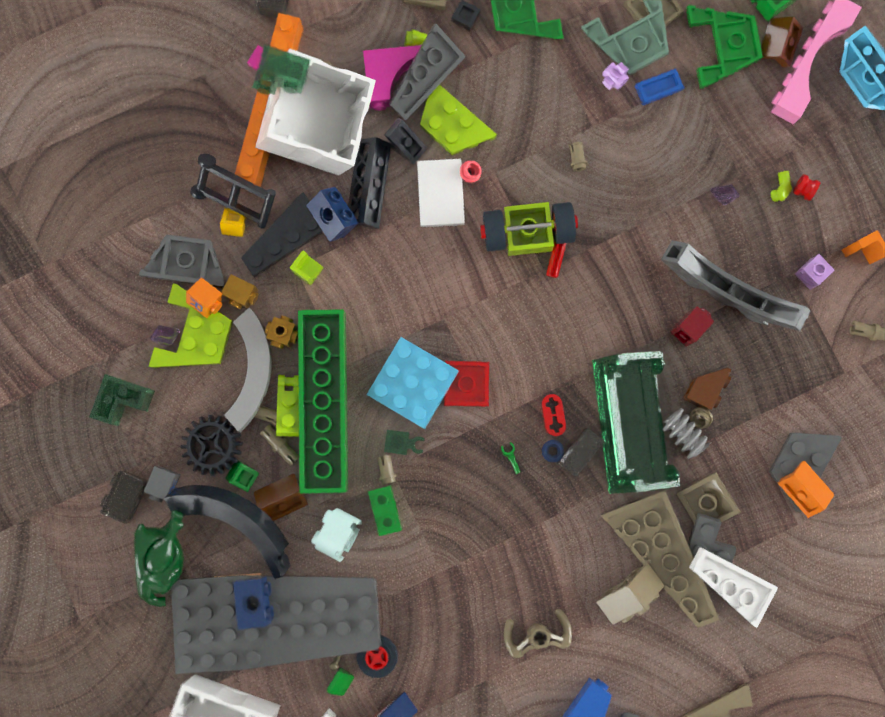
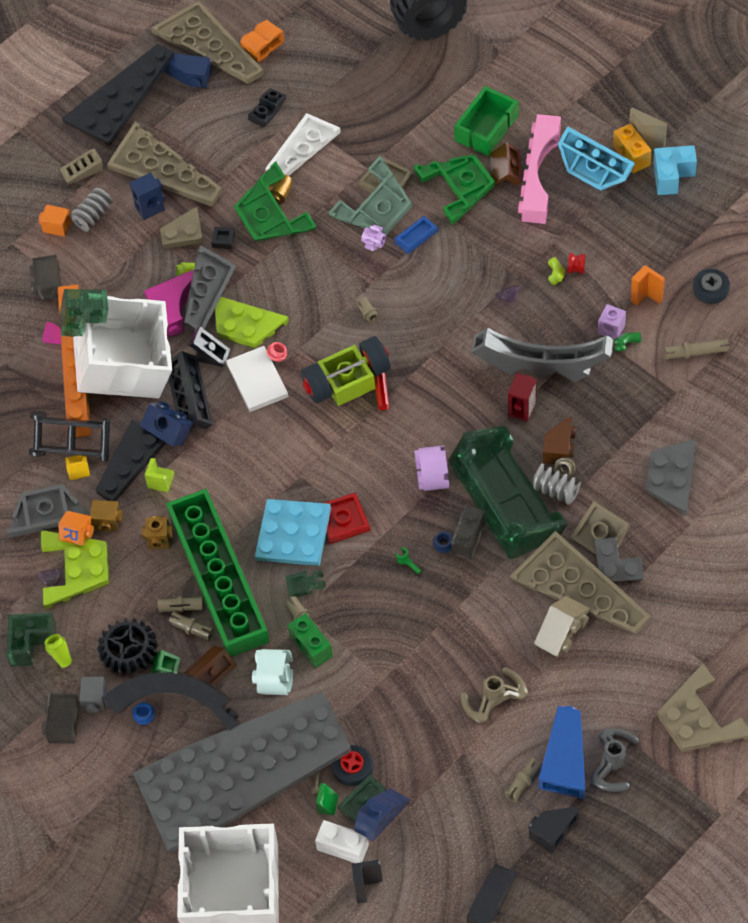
camera: 15 degrees left, 25 degrees down
dark green piece [134,510,184,607] -> none
light grey tile [224,307,272,433] -> none
dark blue brick [233,576,274,630] -> none
lime plate [276,375,299,437] -> none
red beam [541,394,566,437] -> none
white wing [689,547,778,628] -> none
orange panel [778,461,834,518] -> none
none -> lime cone [45,634,72,668]
none -> blue plate [132,702,155,725]
none -> clear green plate [338,774,386,824]
none -> lavender brick [414,445,450,491]
none -> green arm [613,332,641,351]

